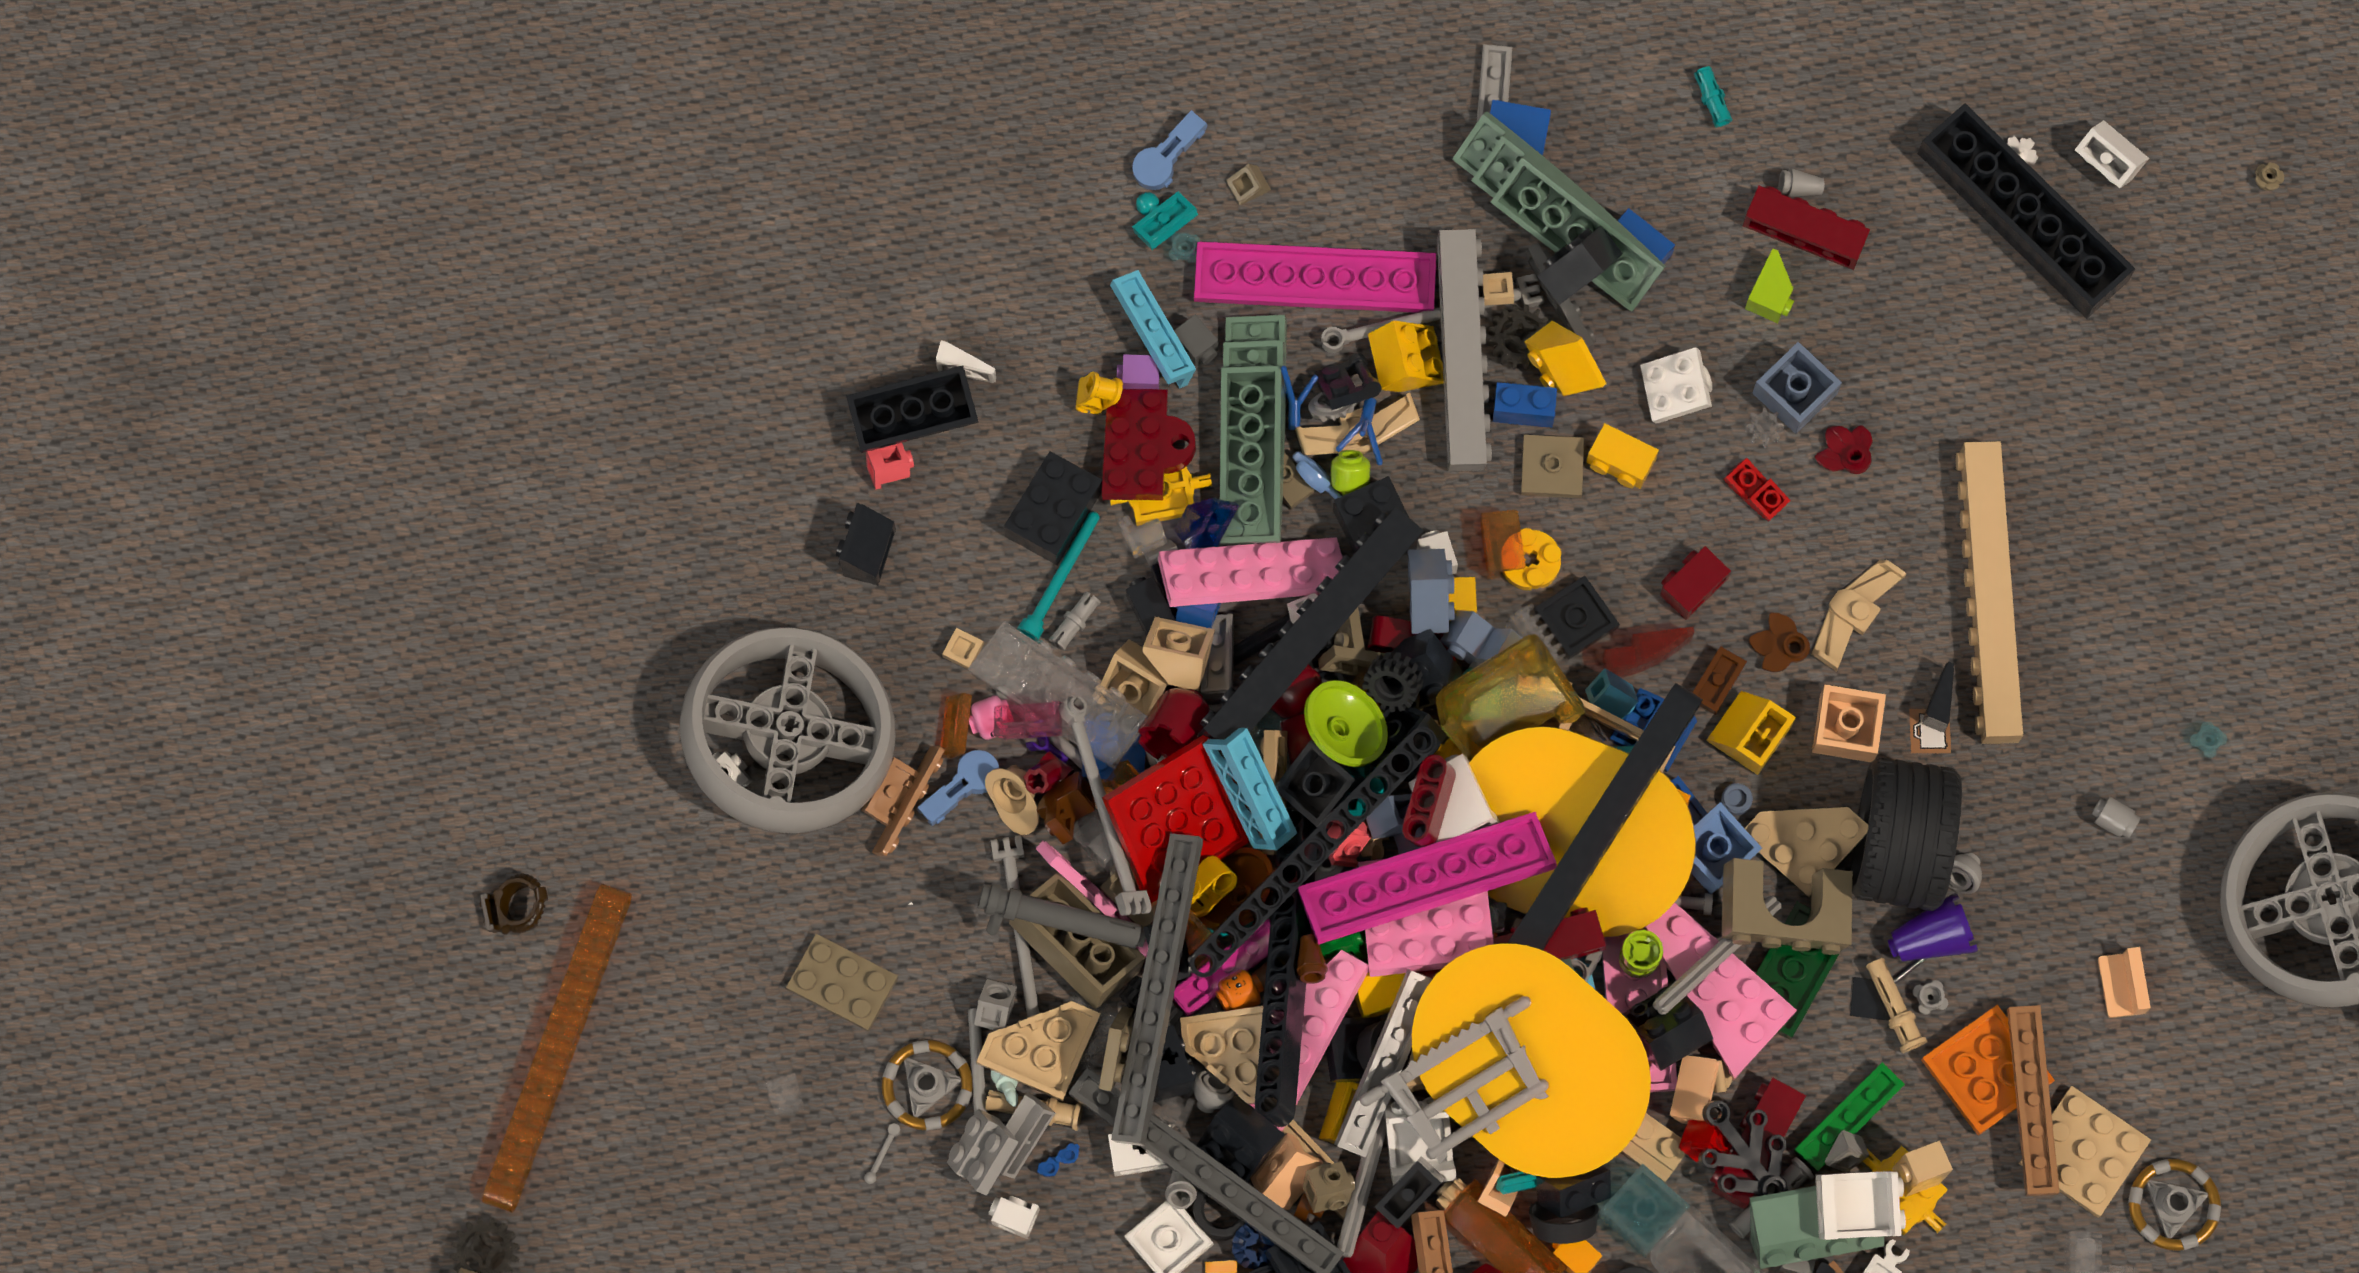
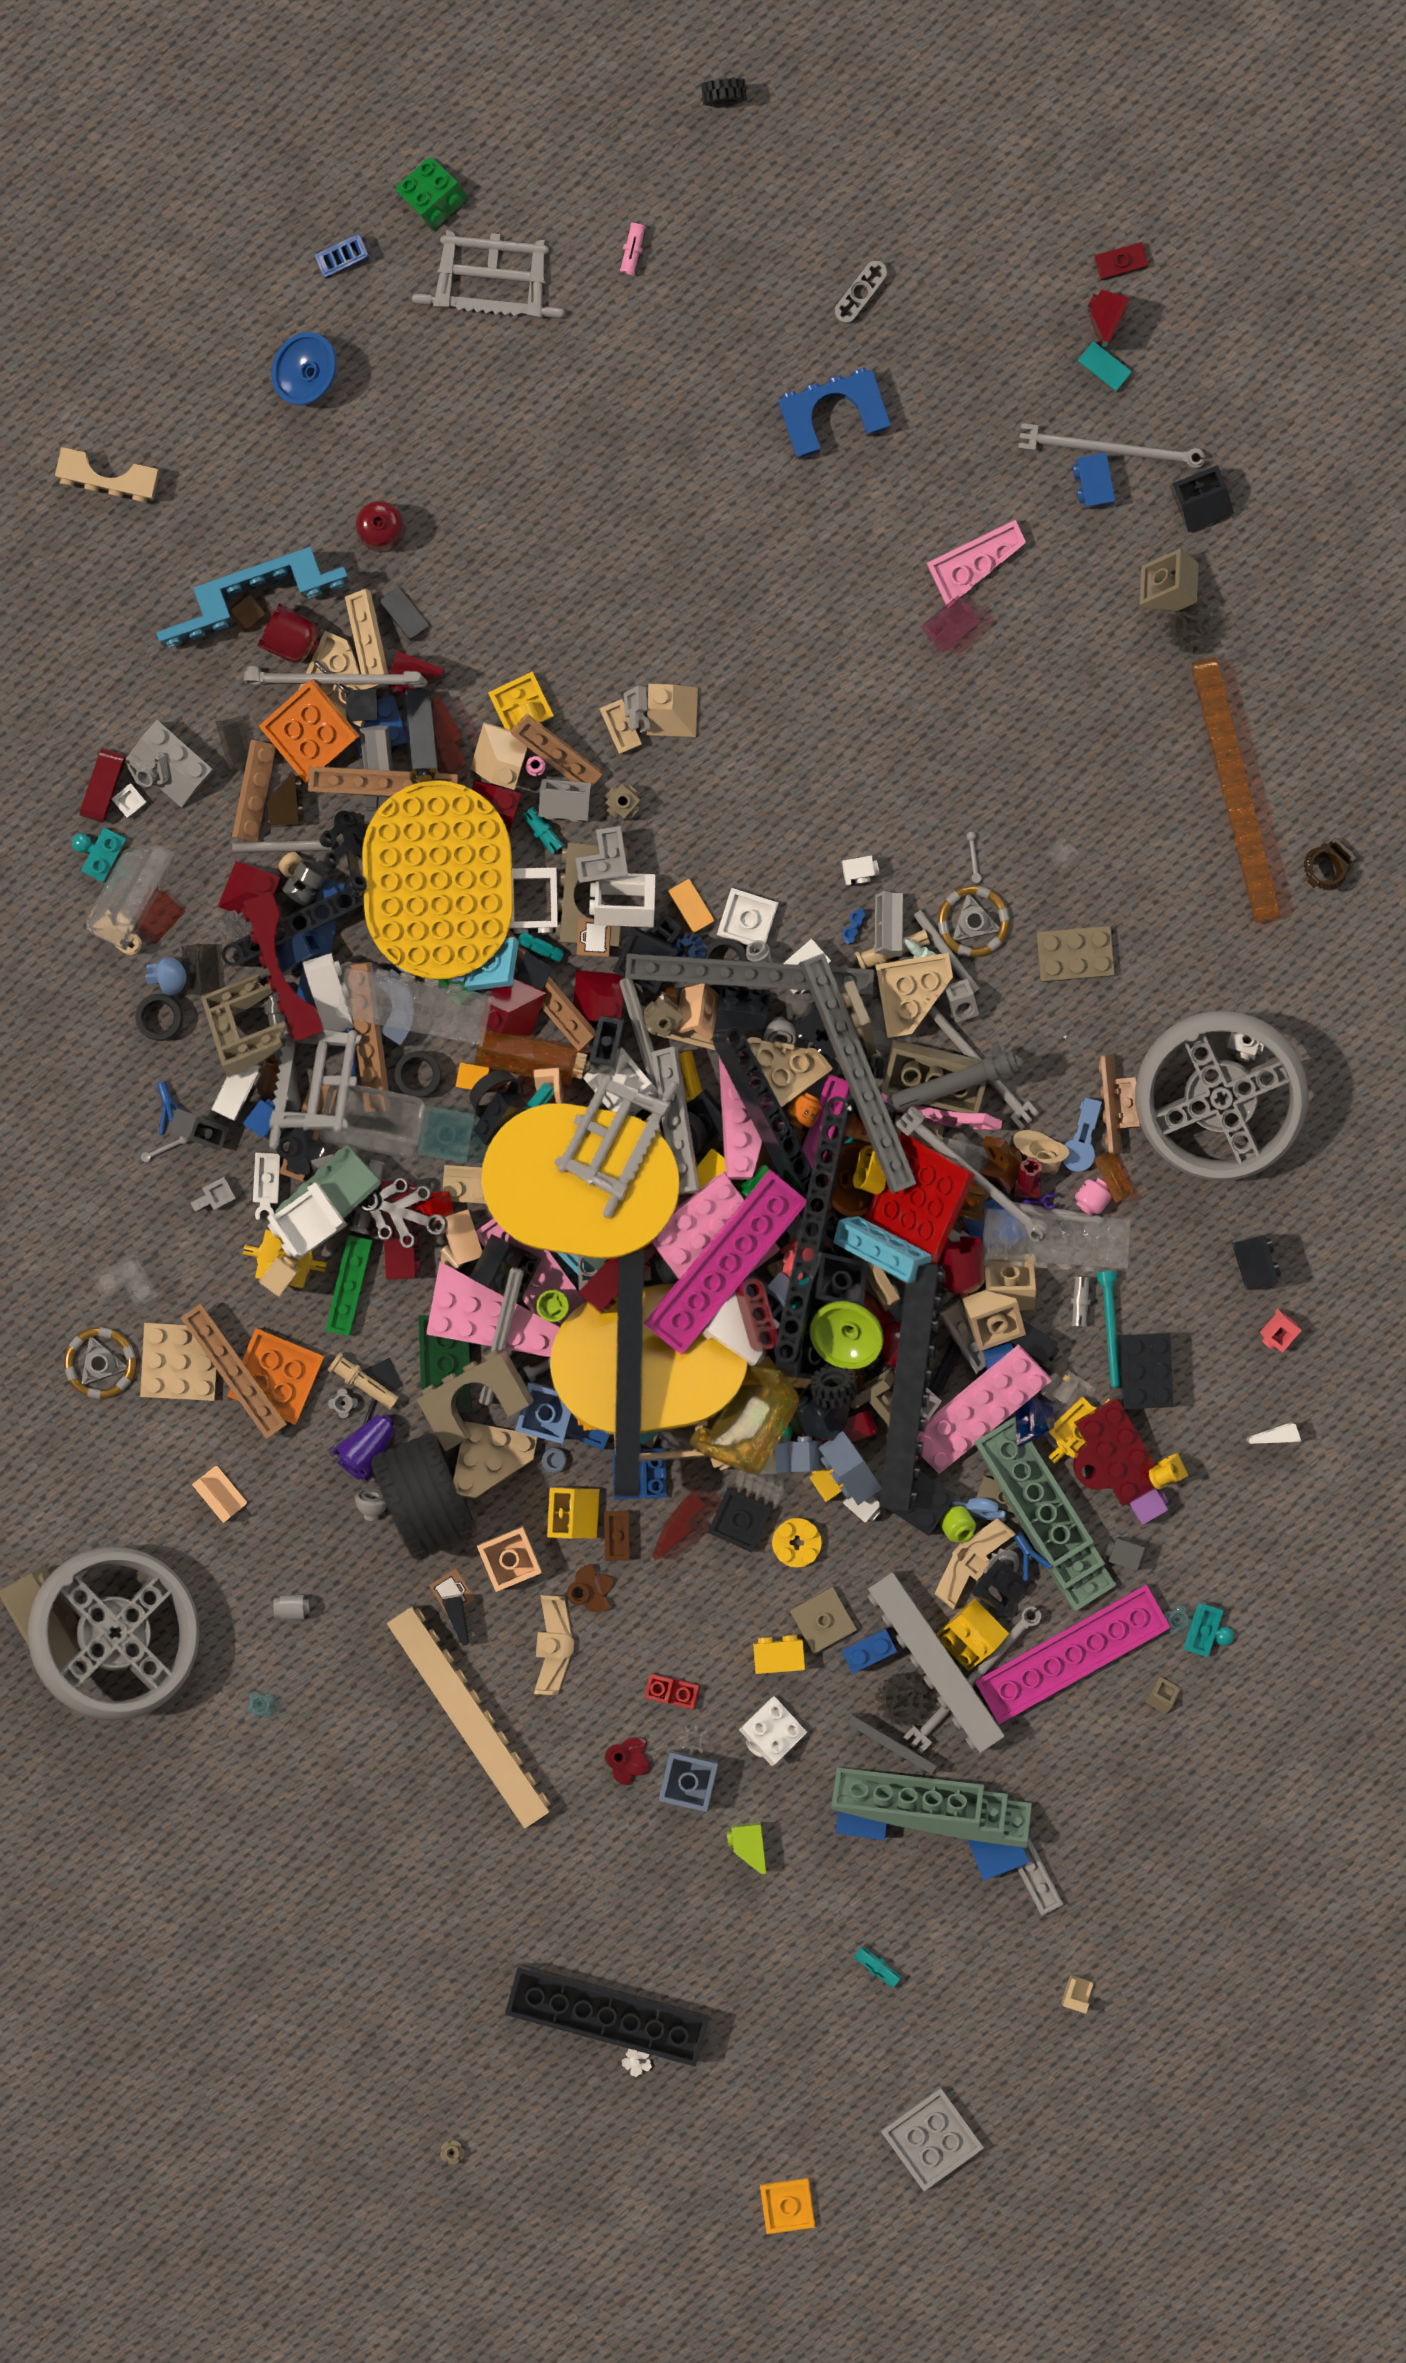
camera: 145 degrees right, 15 degrees up
black slope [846,365,979,453] -> none
tan plate [942,628,984,670] -> none
light grey plate [947,1109,1019,1196] -> none
clear pink hinge [993,701,1062,740] -> none
medium azure fence [1110,270,1196,388] -> none
medium blue piece [1133,110,1207,190] -> none
reddish brown cone [1296,934,1328,984] -> none
blue plant [1336,398,1383,465] -> none
clear orange panel [1480,510,1525,580] -> none
tan plate [1482,272,1514,306] -> none
yellow slope [1524,321,1607,396] -> none
black brick [1538,226,1623,304] -> none
dark azure brick [1585,668,1638,719] -> none
dark red brick [1660,546,1731,620] -> none
dark red brick [1743,185,1870,270] -> none
light grey cone [1778,168,1824,197] -> none
light grey slope [1825,1130,1869,1172] -> none
white brick [2075,120,2149,188] -> none

